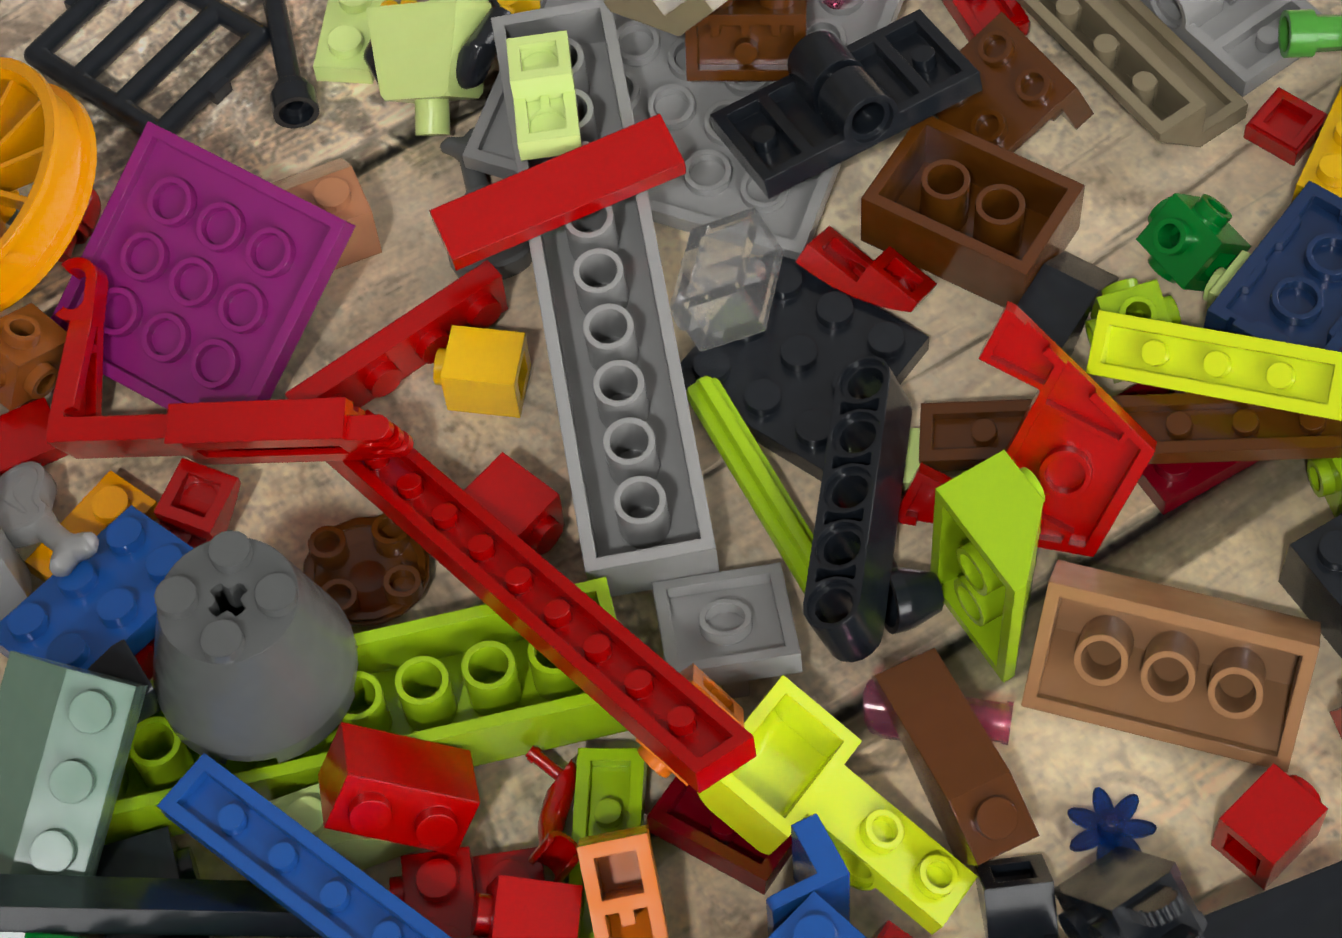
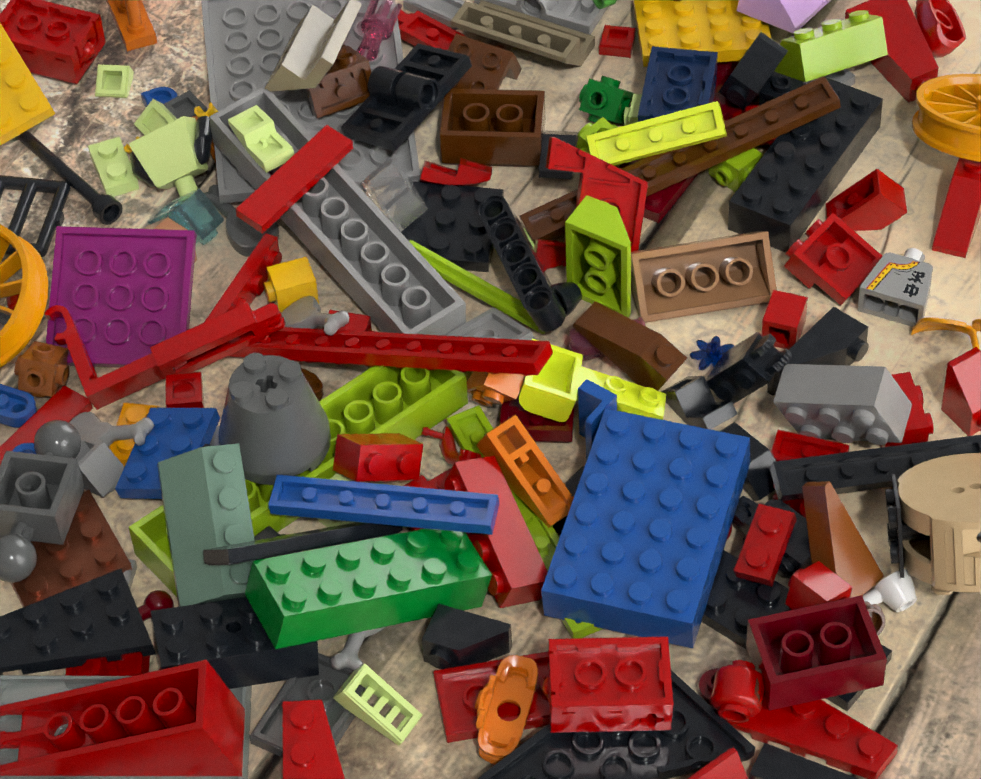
camera: 30 degrees left, 10 degrees down
none -> clear light blue slope [148,188,224,245]
none -> light grey piece [281,296,350,335]

